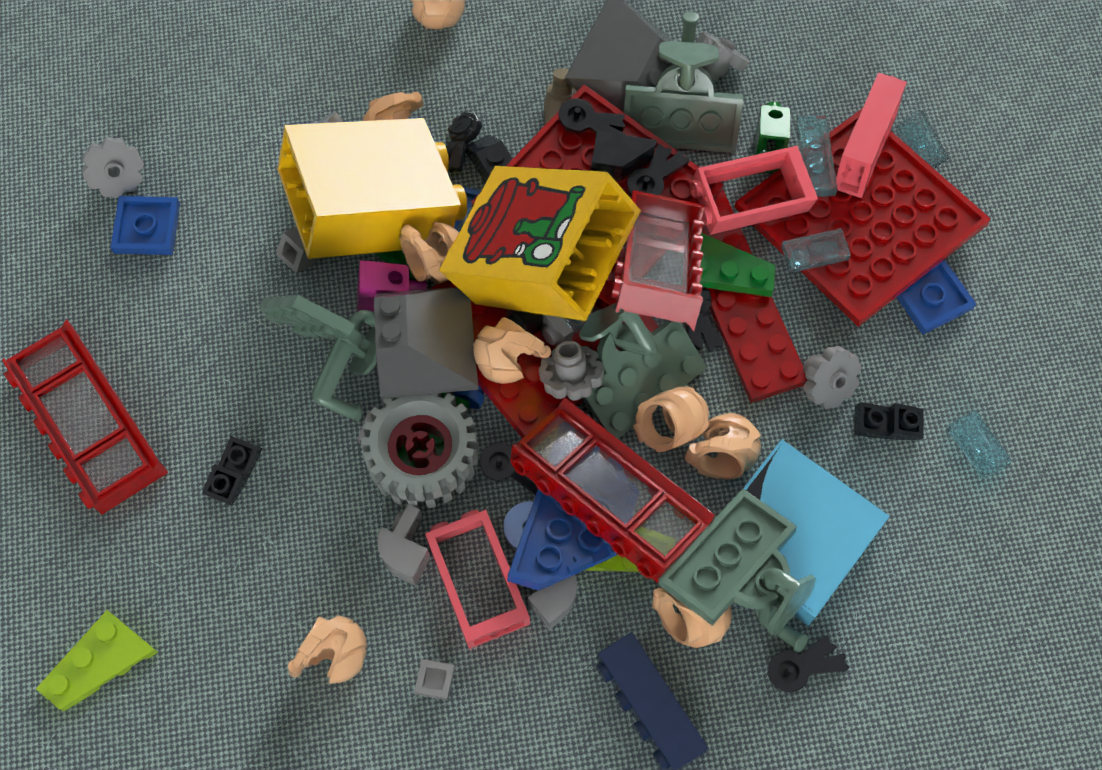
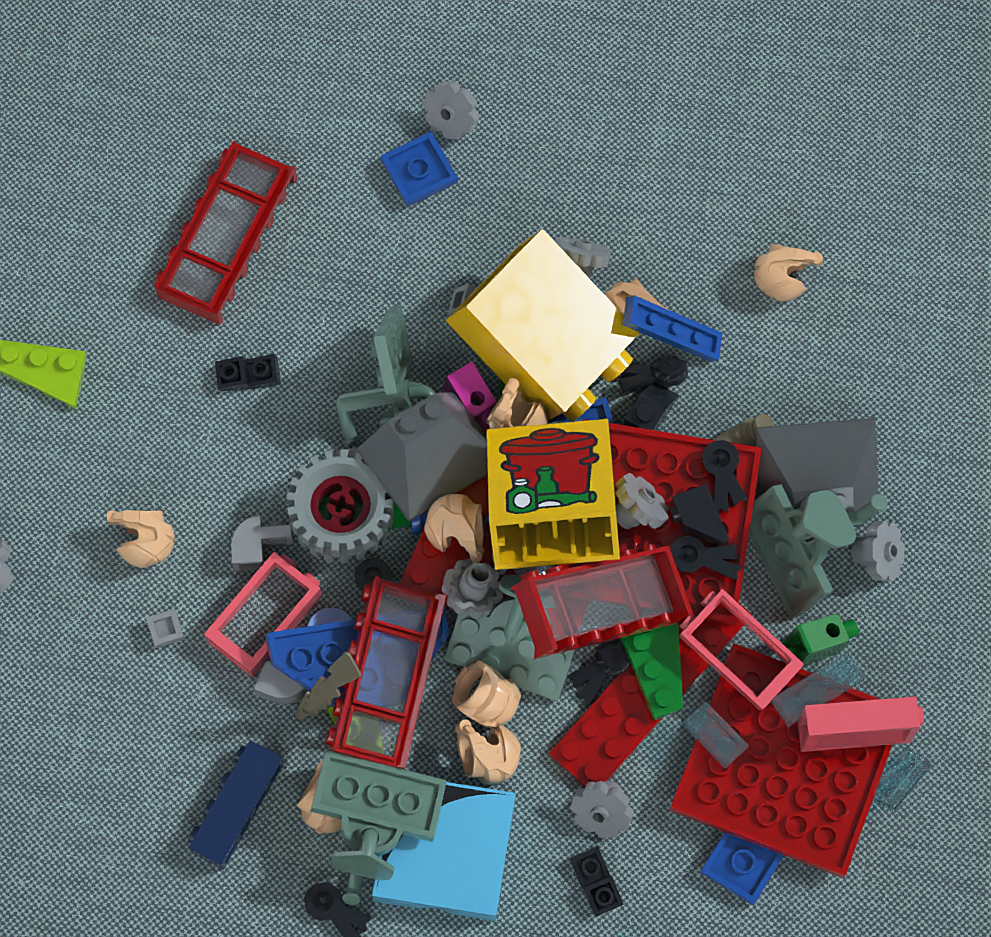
camera: 60 degrees right, 5 degrees up
none -> dark tan sword [295,652,362,720]
none -> blue plate [622,295,723,362]

